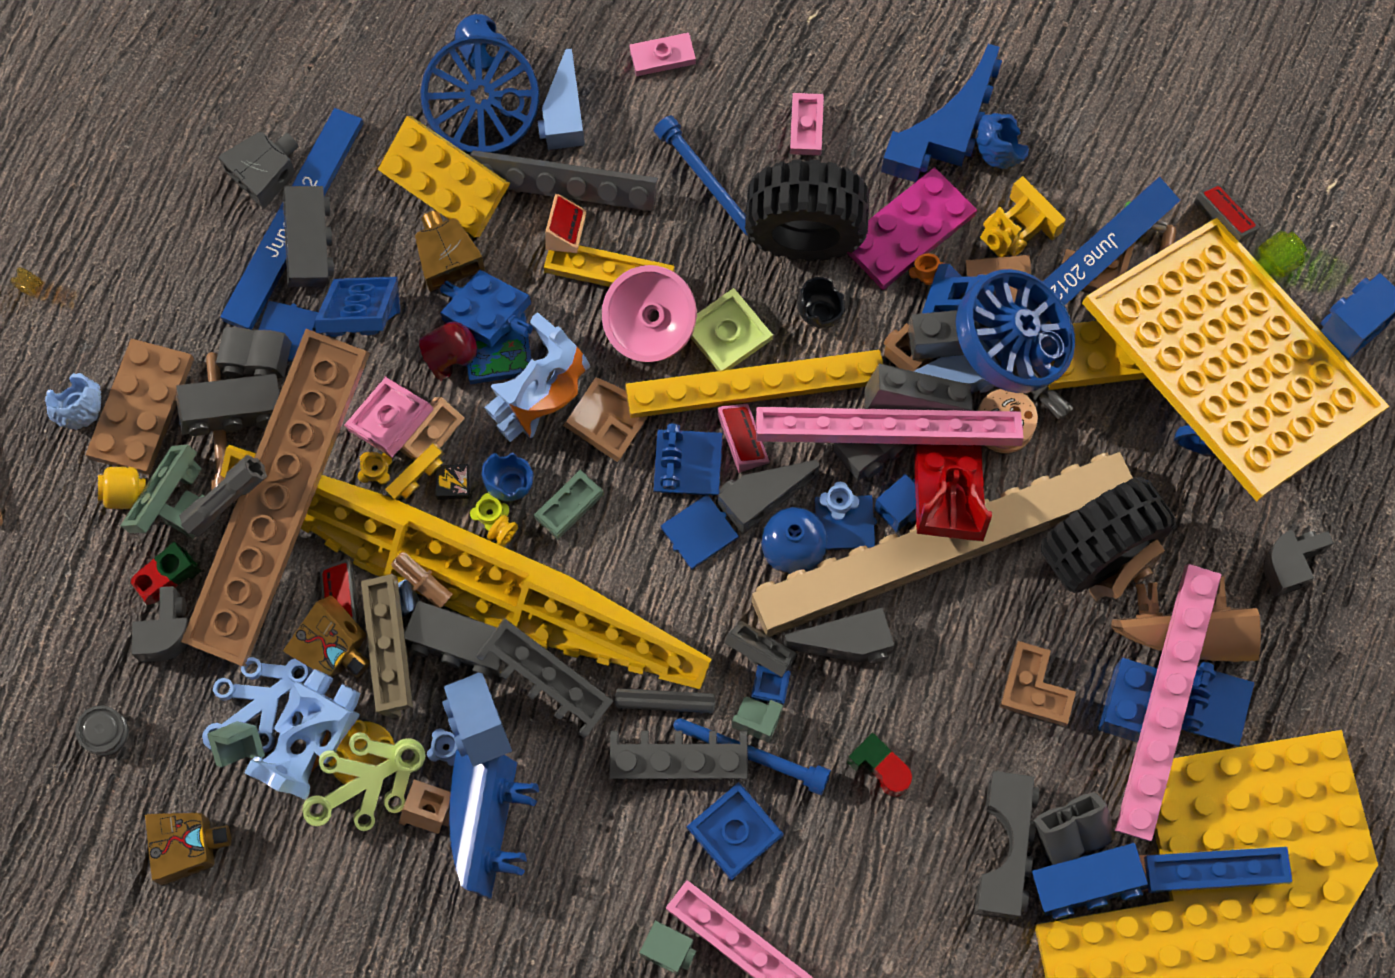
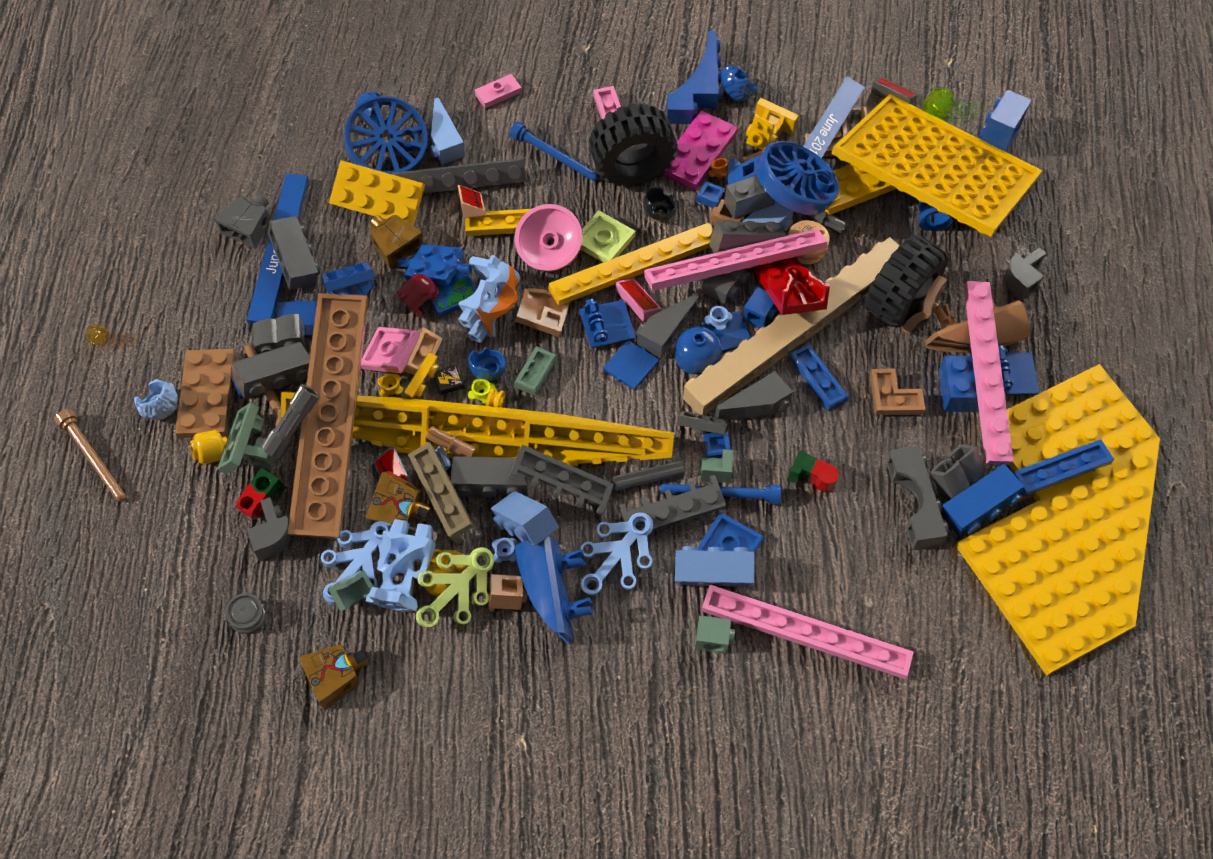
camera: 20 degrees left, 10 degrees down
none -> light blue plant [581,512,653,596]
none -> medium blue brick [675,546,755,587]
none -> blue tile [696,181,726,208]
none -> blue tile [788,344,849,411]

